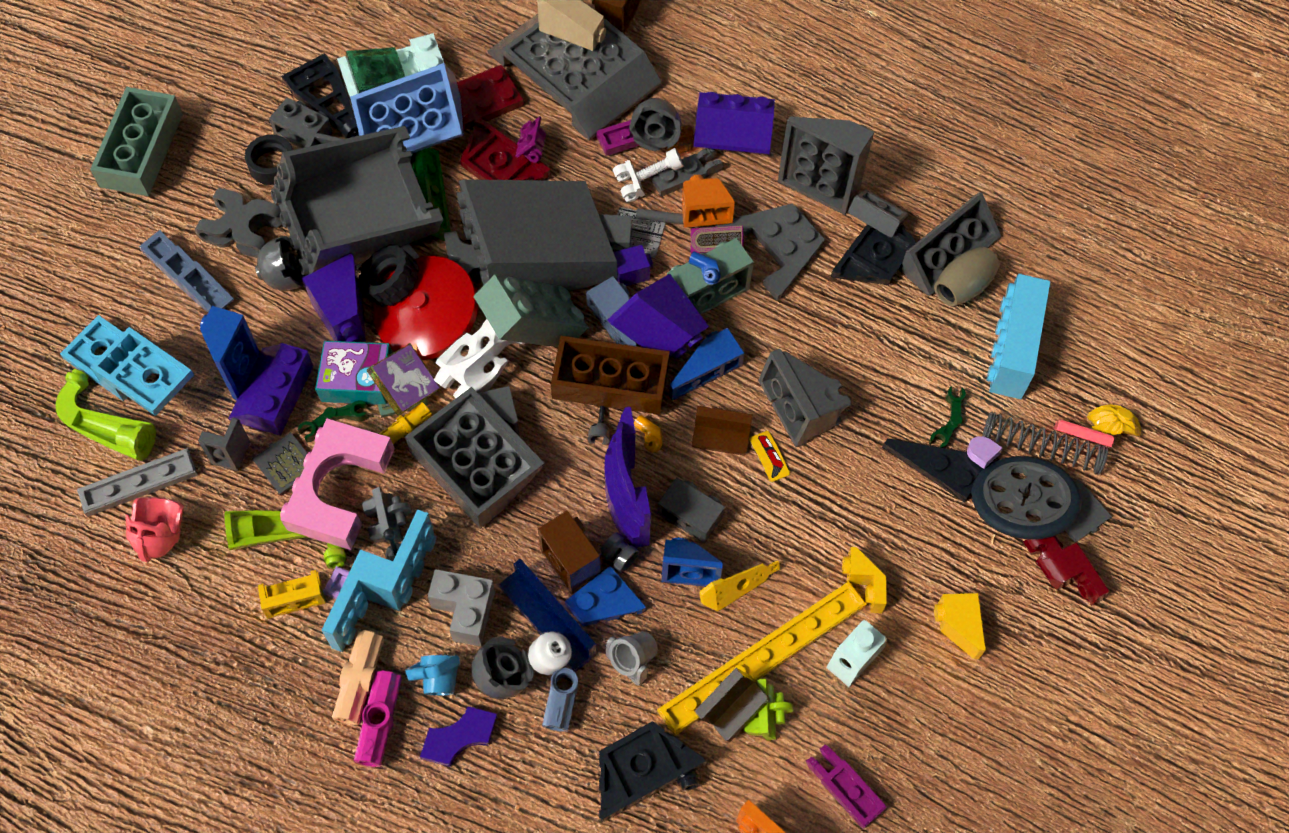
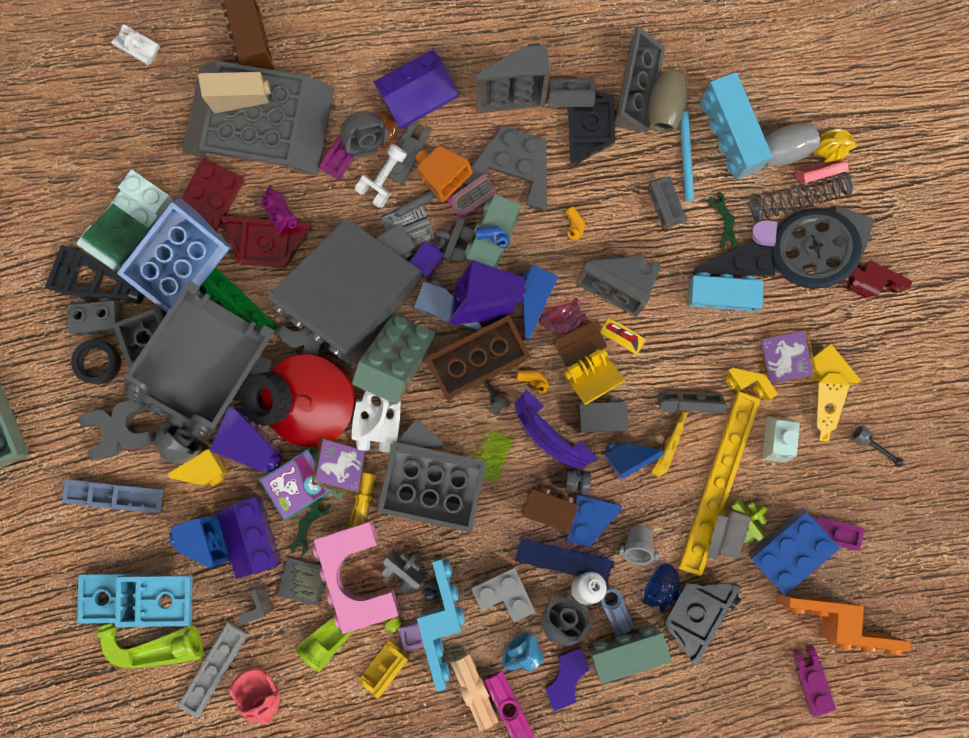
camera: 35 degrees left, 20 degrees up
none -> yellow slope [168,449,228,487]
none -> dark grey hips [435,218,475,263]
none -> clear neon green tile [480,431,513,483]
none -> clear pink hat [539,298,586,334]
none -> yellow hinge [563,348,625,405]
none -> light orange arm [565,206,585,241]
none -> sand green brick [587,624,672,685]
none -> clear blue hat [641,563,680,611]
none -> dark grey hinge [647,176,688,230]
none -> dark grey hinge [657,391,727,414]
none -> medium azure bar [680,111,694,202]
none -> medium azure brick [688,273,764,312]
none -> blue brick [748,507,840,596]
none -> tile [760,329,817,384]
none -> light grey piece [764,123,820,167]
none -> yellow piece [817,372,850,442]
none -> hinge [851,425,904,466]

